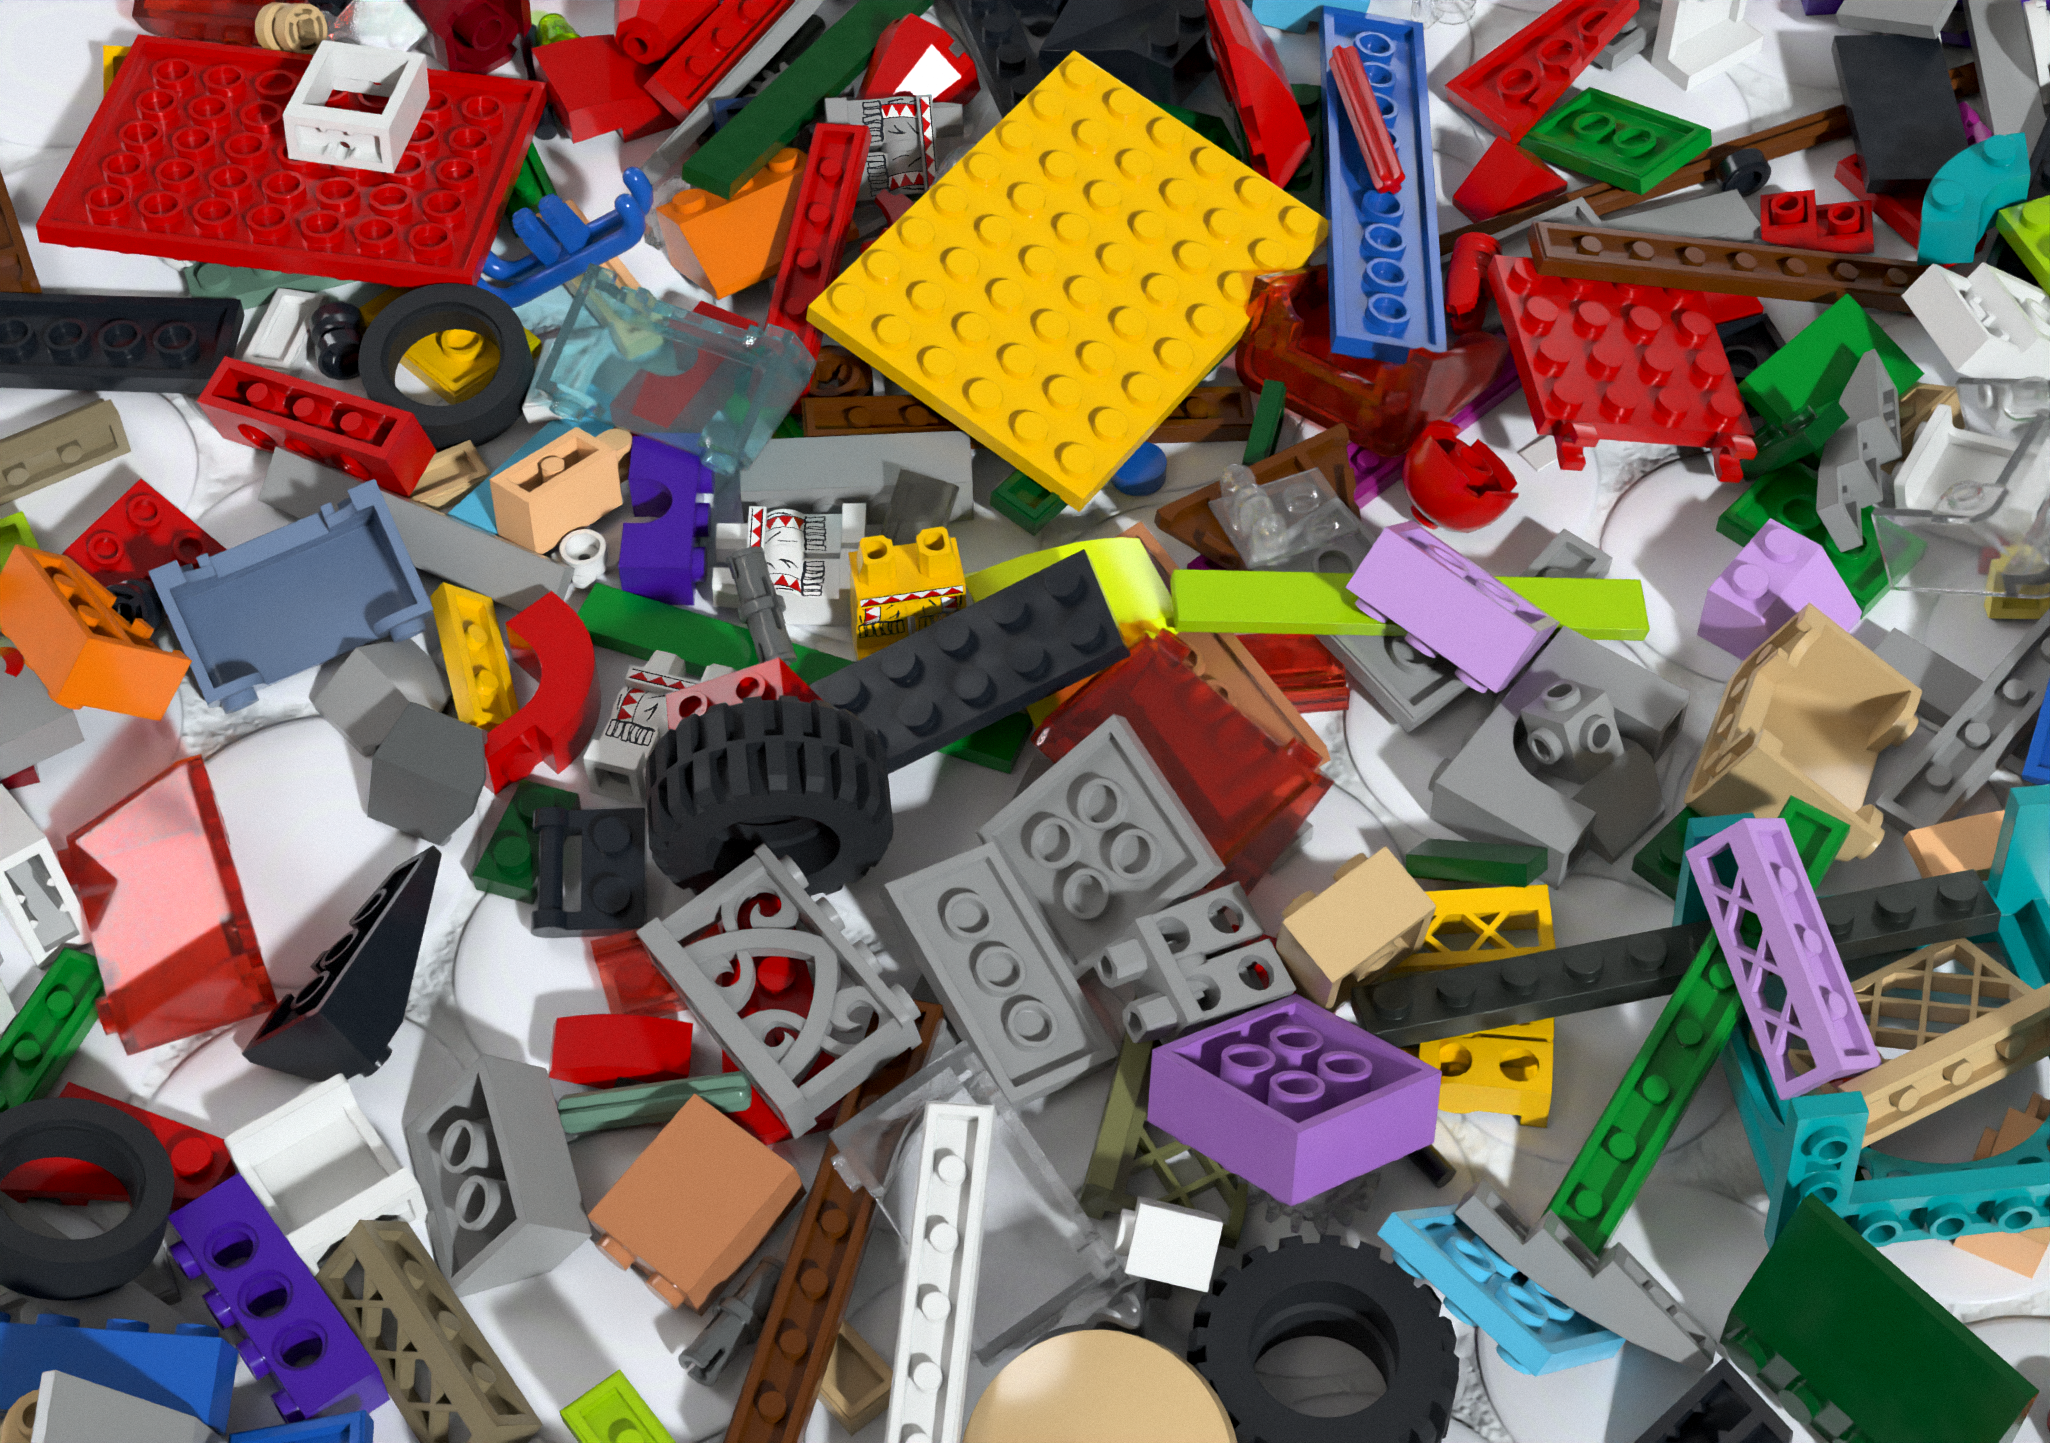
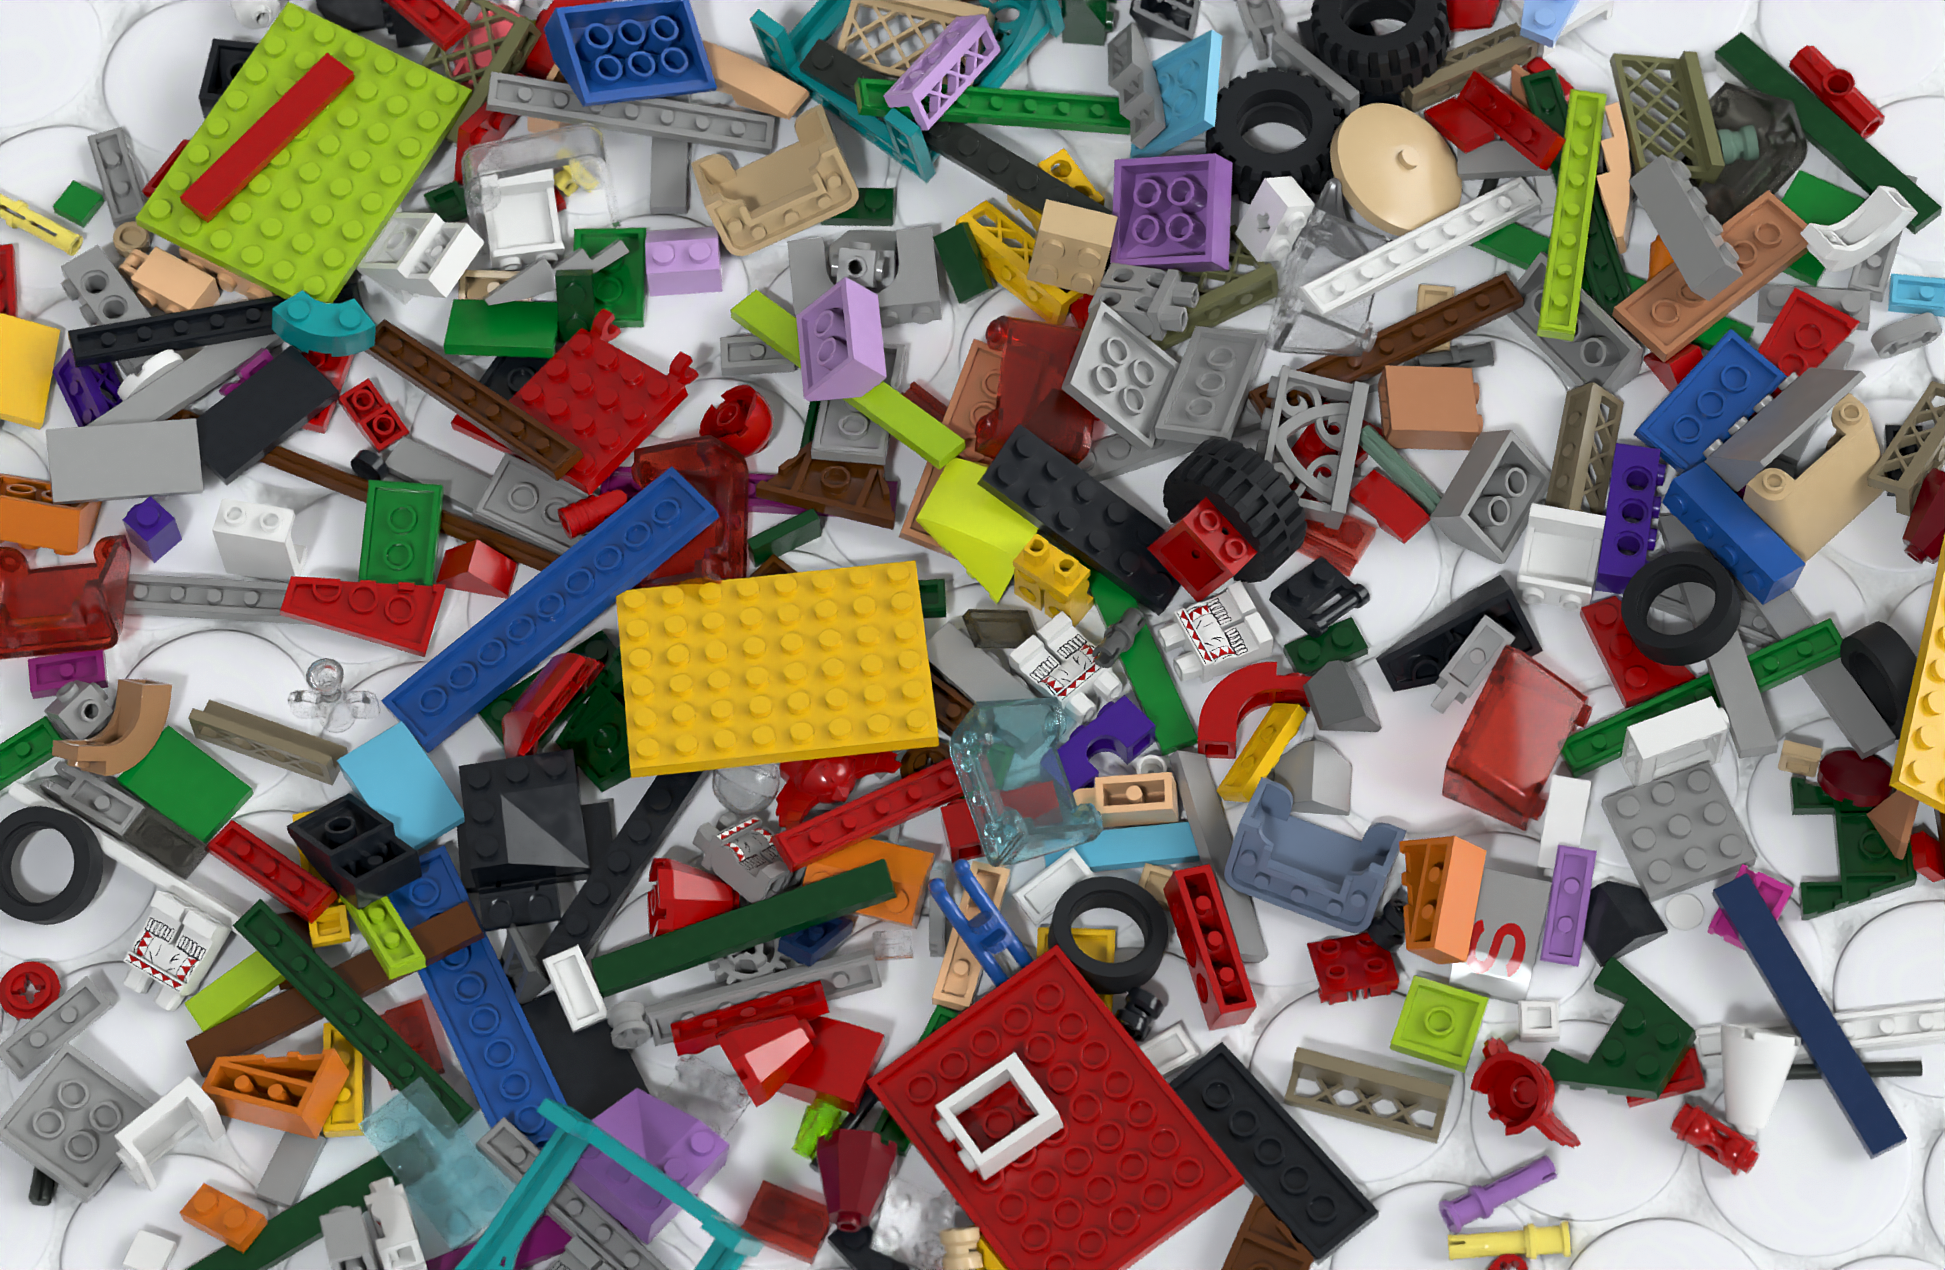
camera: 130 degrees left, 10 degrees up
clear hinge [1208,464,1361,570] -> none
red axle [1329,45,1405,195] -> none
none -> light grey tile [929,870,947,957]
none -> light grey hinge [1431,615,1516,714]

